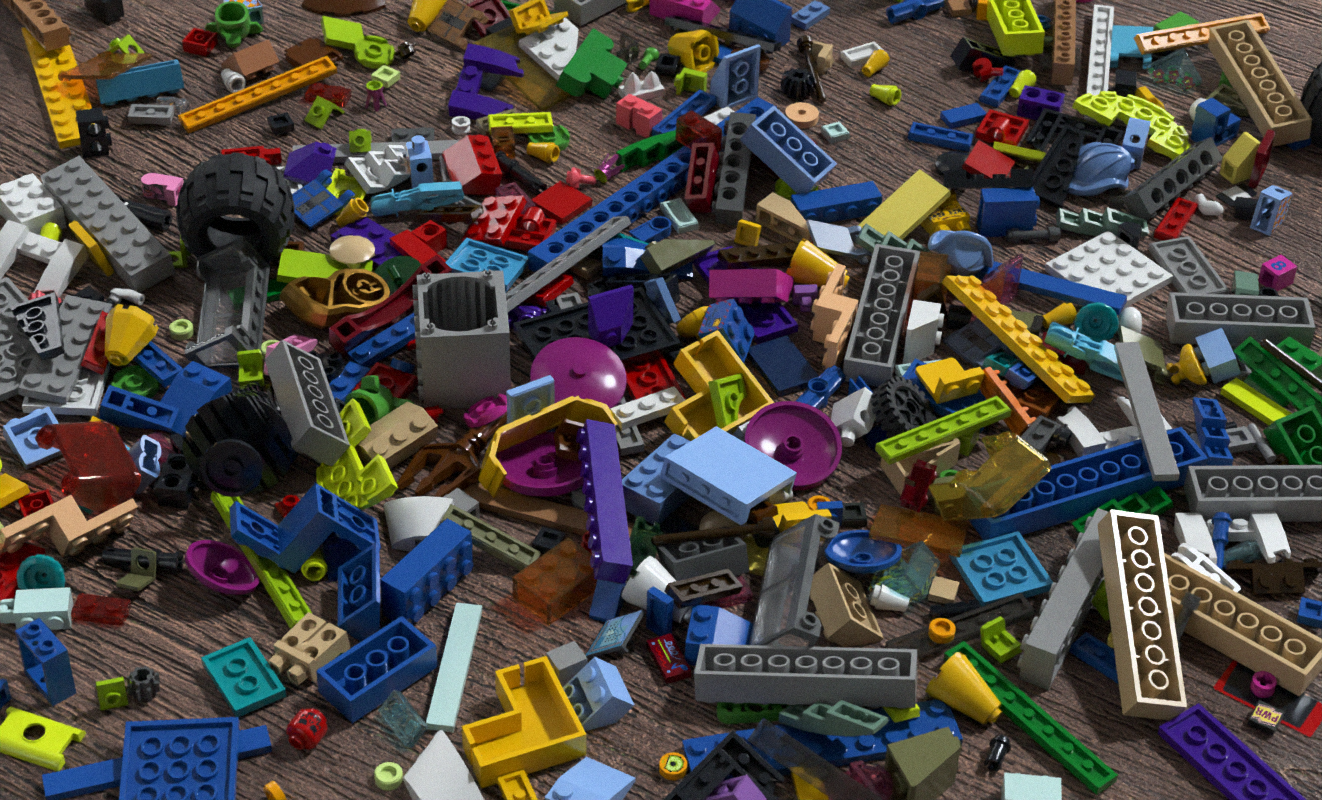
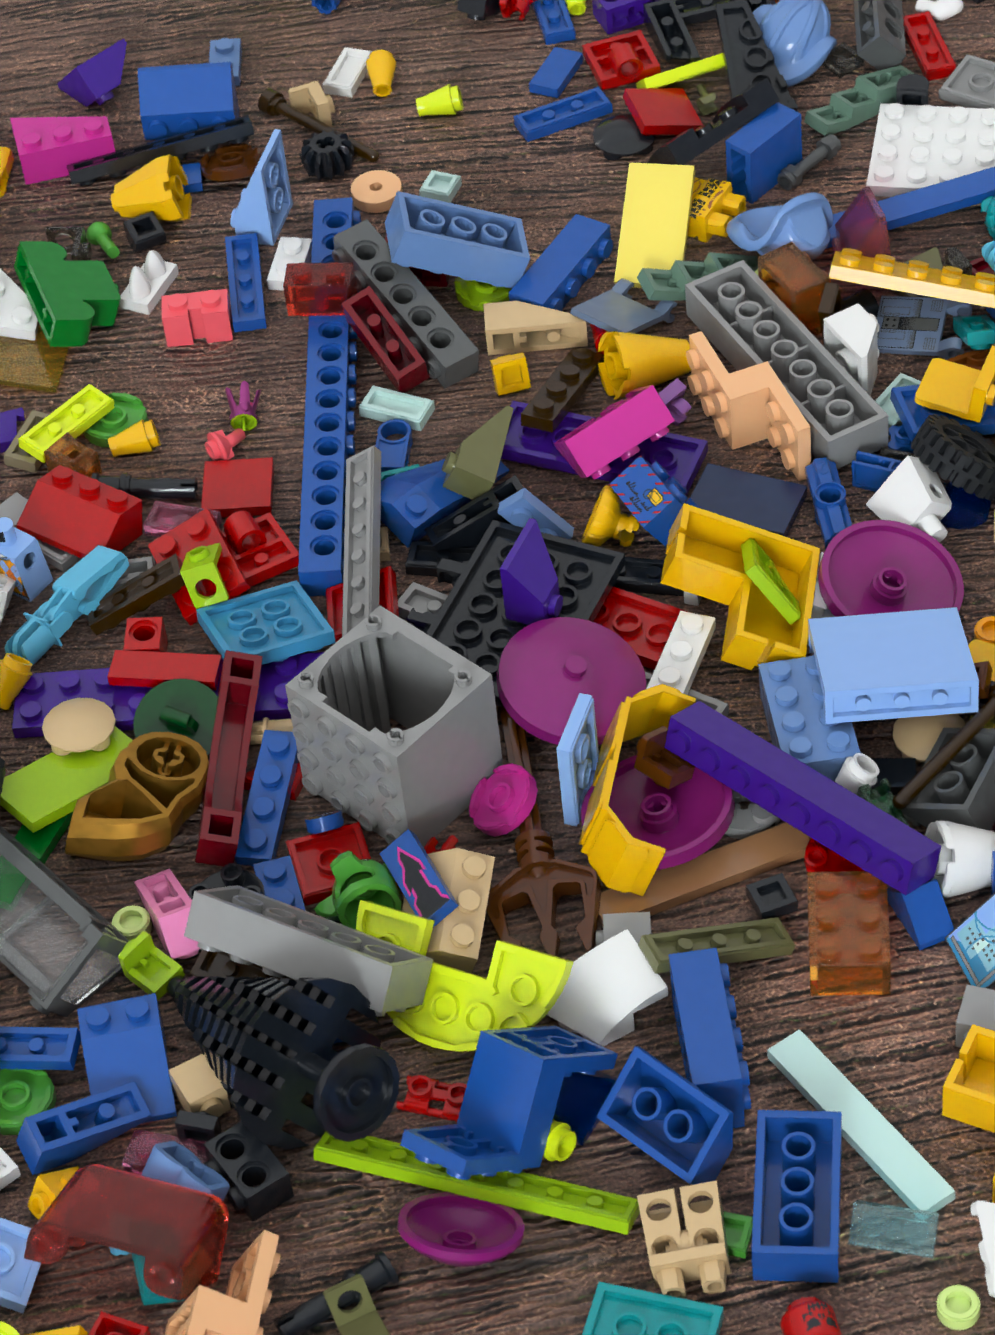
camera: 35 degrees left, 5 degrees up
green slope [616,127,695,173] -> none
lime bracket [674,67,707,95] -> none
yellow cone [1041,302,1077,329] -> none
none -> lime bracket [180,543,229,609]
none -> tile [379,829,459,927]
none -> white cone [835,753,879,796]

